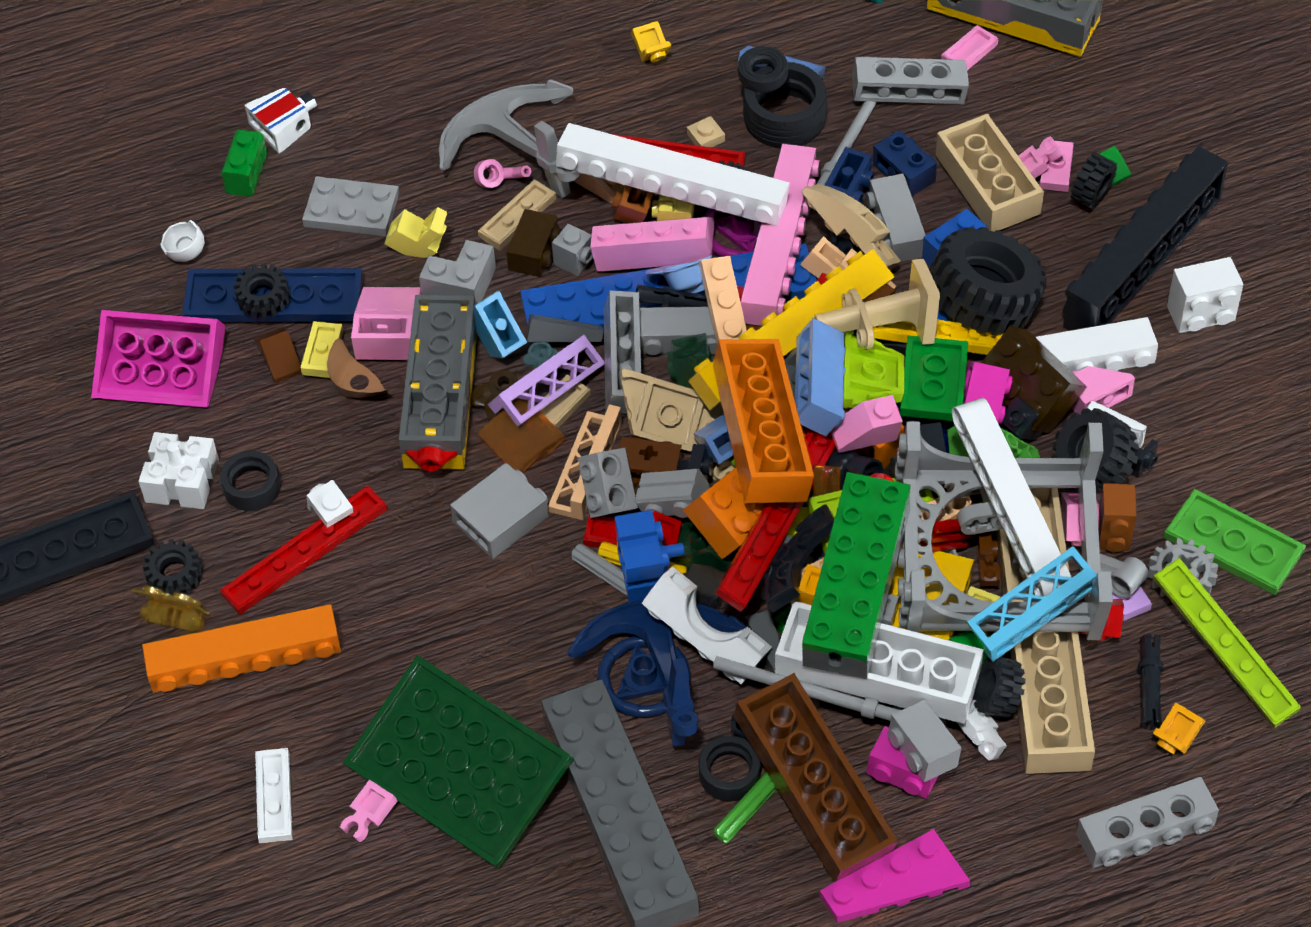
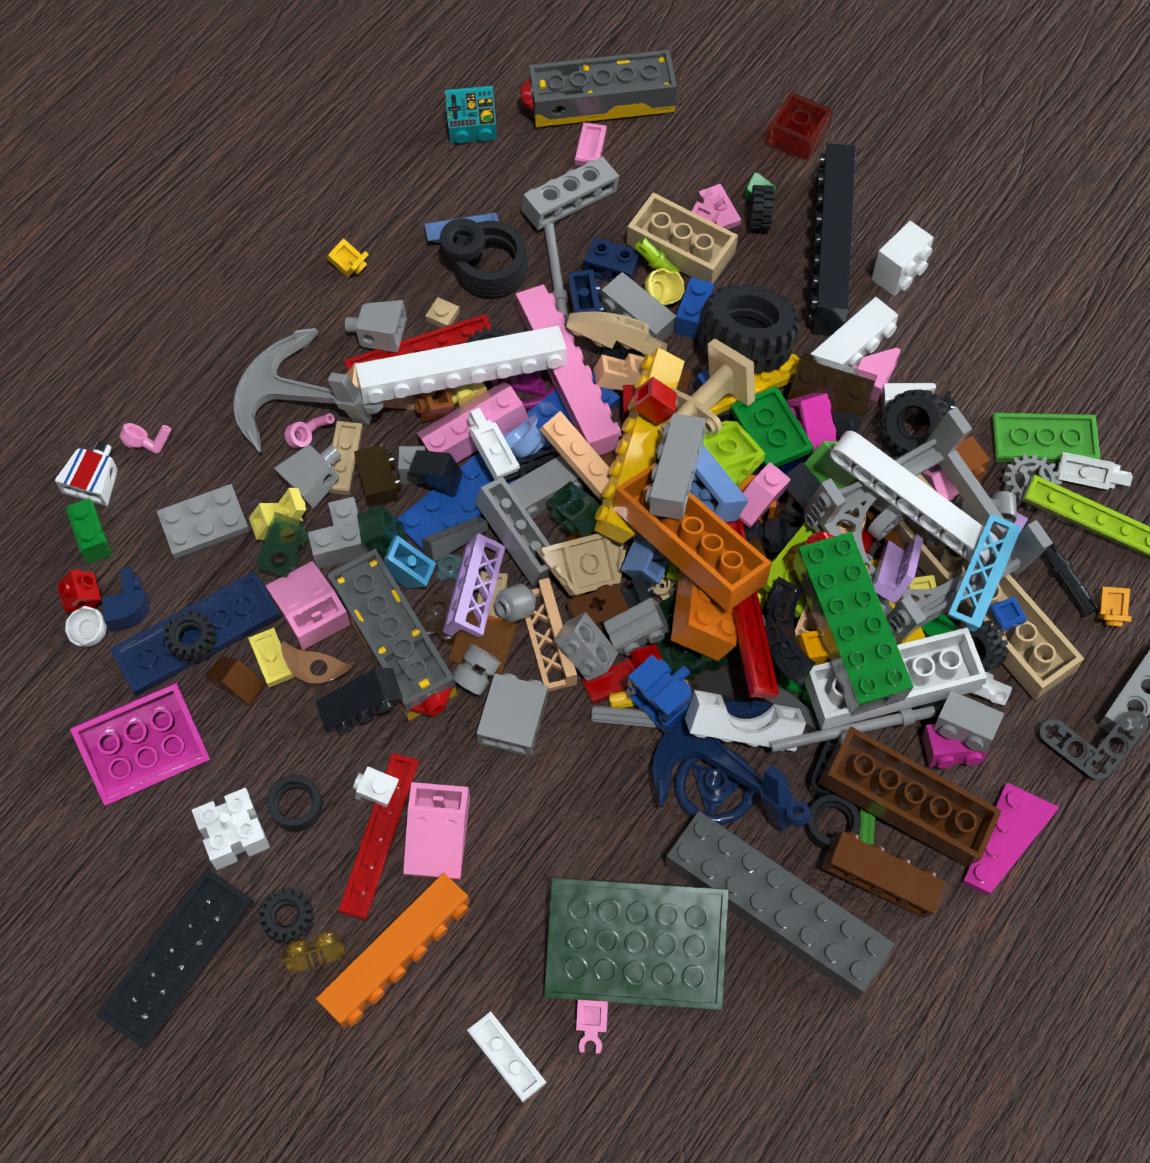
camera: 35 degrees left, 10 degrees up
none -> red brick [57,570,102,613]
none -> dark blue brick [101,567,151,632]
none -> bright pink plate [119,423,171,454]
none -> clear green brick [256,512,308,578]
none -> light grey torso [274,445,341,509]
none -> black brick [316,668,403,734]
none -> light grey torso [345,300,407,352]
none -> clear green brick [357,505,408,559]
none -> bright pink slope [403,782,470,880]
none -> black slope [407,450,463,497]
none -> light grey wheel [452,644,501,696]
none -> white hinge [467,408,520,480]
none -> light grey head [495,584,536,623]
none -> red brick [633,377,677,425]
none -> lime pin [634,237,680,273]
none -> light yellow hair [644,268,685,306]
none -> light grey brick [645,413,706,520]
none -> clear red brick [766,92,833,162]
none -> reddish brown brick [821,831,946,918]
none -> lavender fence [873,534,924,604]
none -> blue tile [988,596,1027,632]
none -> dark grey beam [1040,710,1148,780]
none -> white hinge [1057,452,1133,490]

